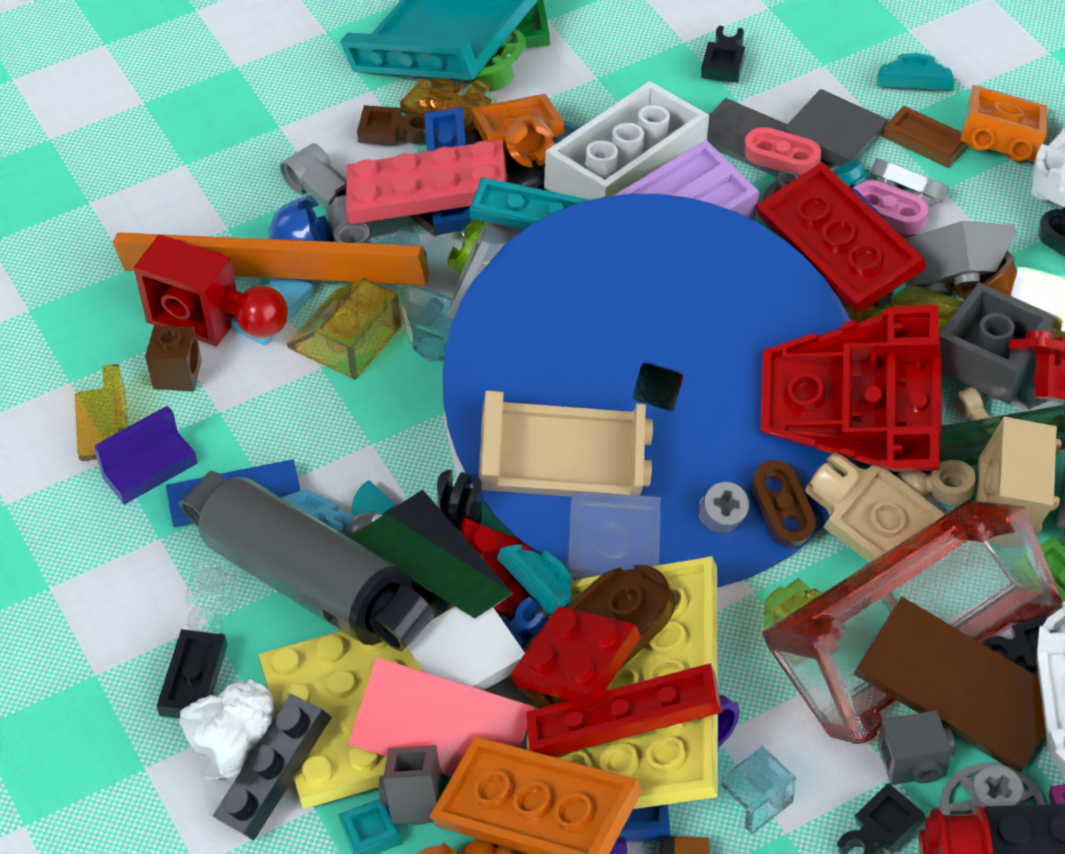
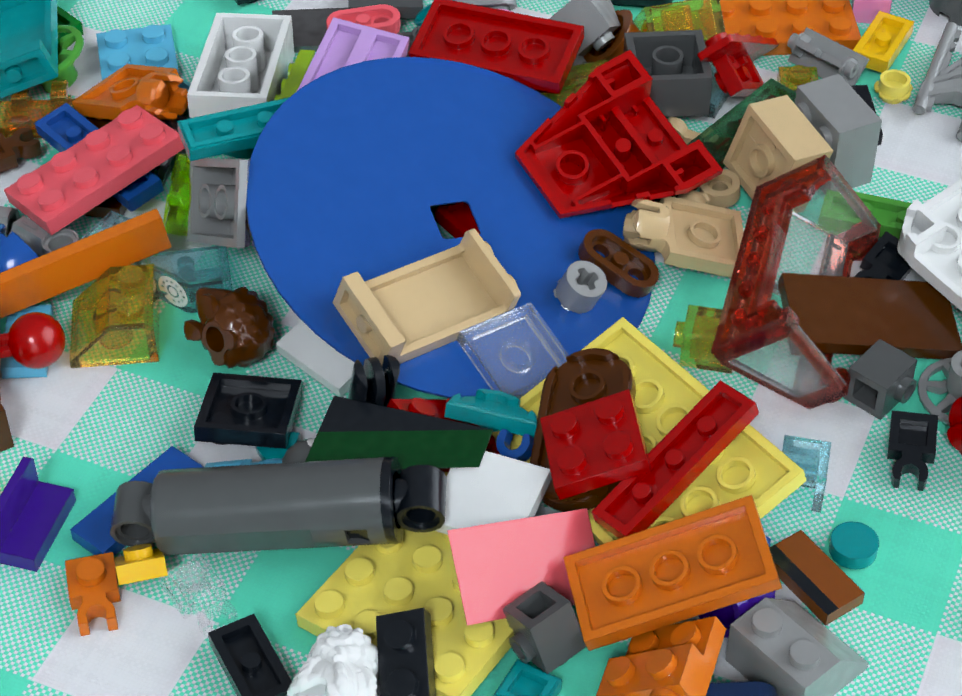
camera: 40 degrees left, 5 degrees down
none -> orange plate [65,552,121,636]
none -> medium azure plate [96,24,179,81]
none -> yellow plate [114,544,168,585]
none -> reddish brown animal [184,287,275,369]
none -> black plate [194,373,302,449]

